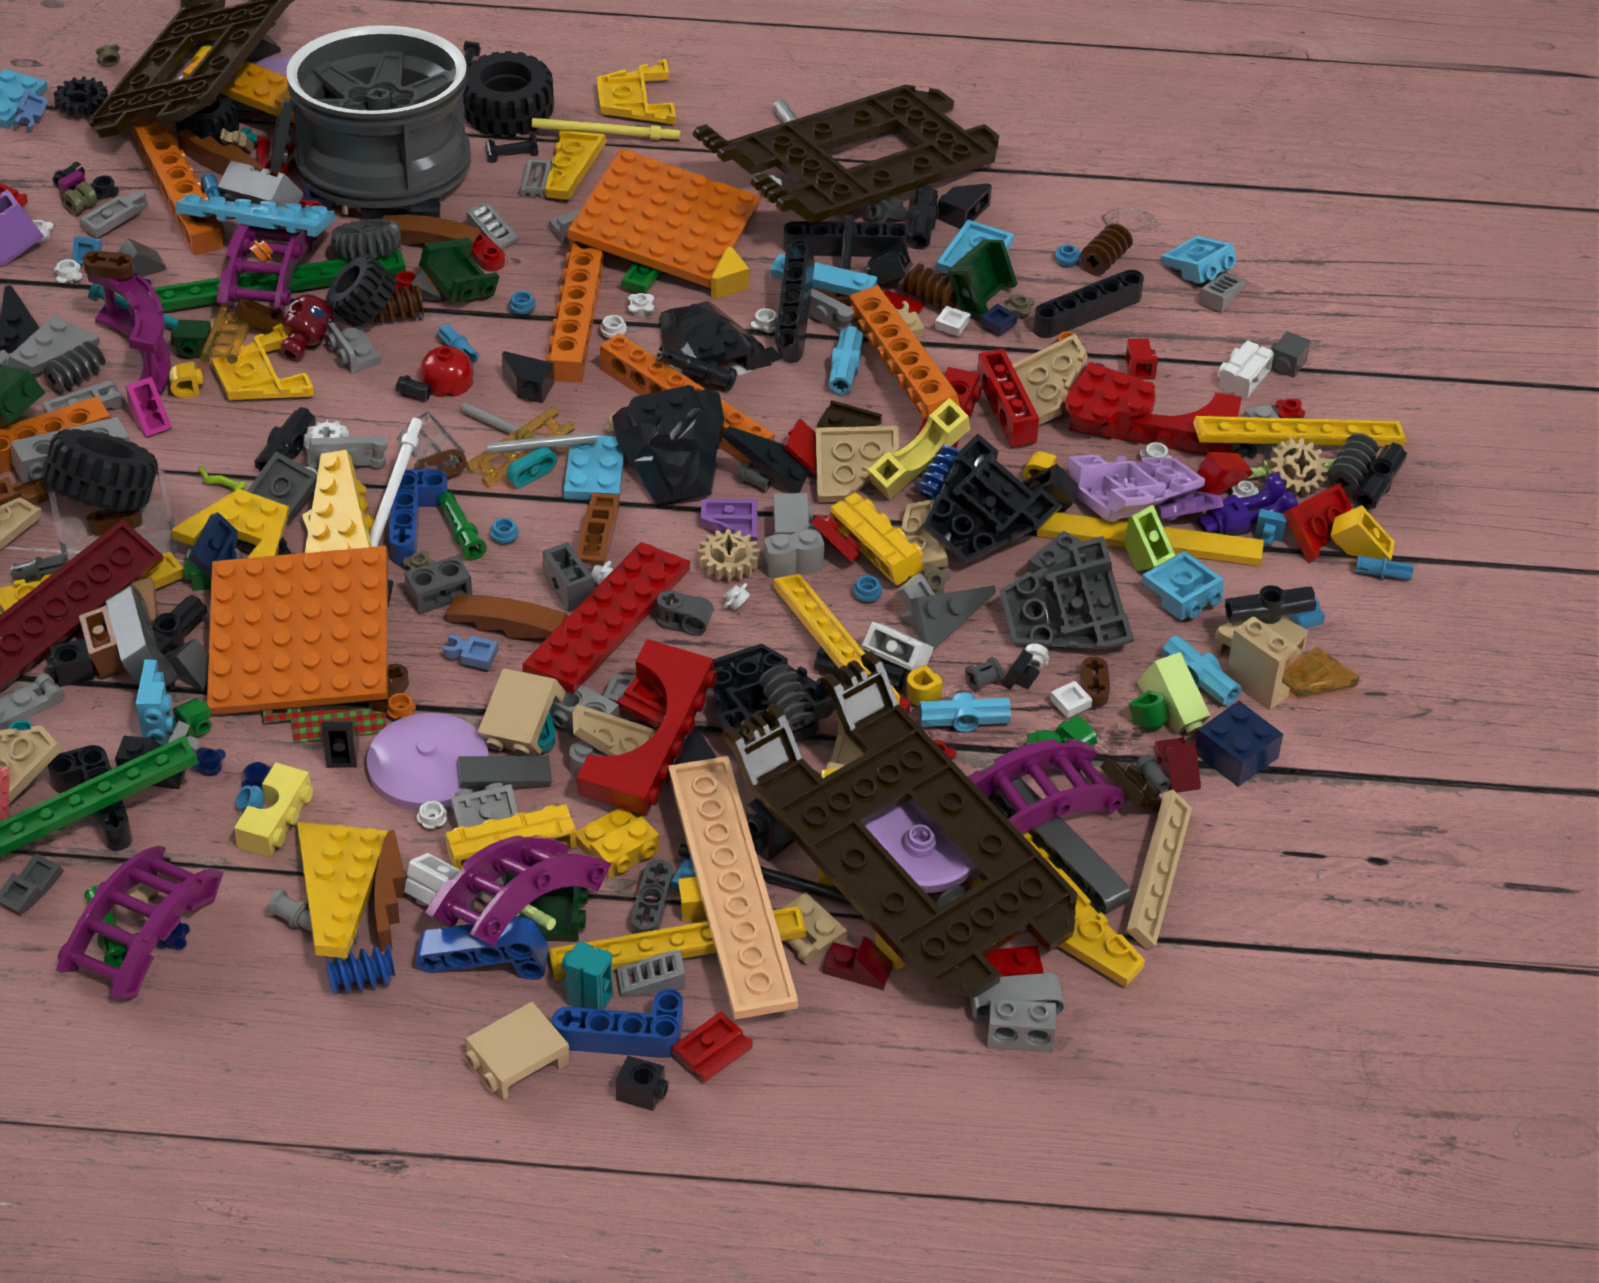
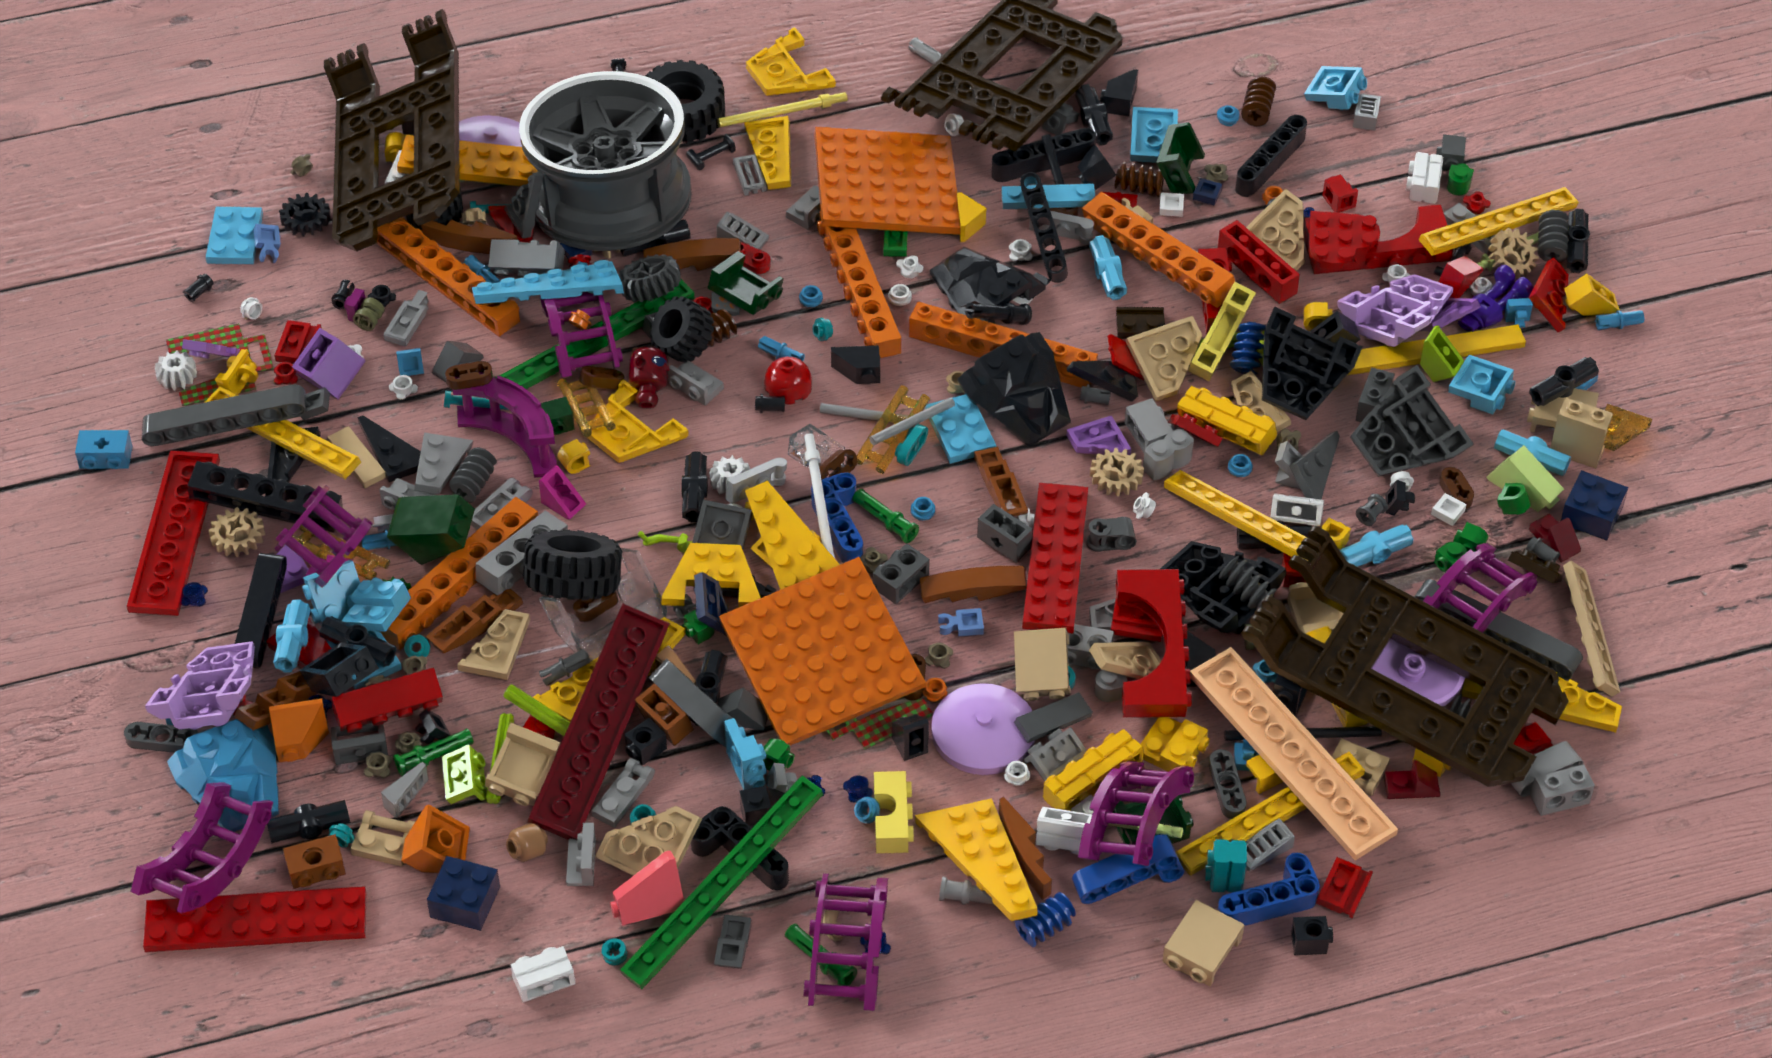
camera: 20 degrees left, 5 degrees up
none -> teal plate [812,317,833,341]
none -> dark tan plate [925,643,953,668]
none -> green plate [1447,163,1474,196]

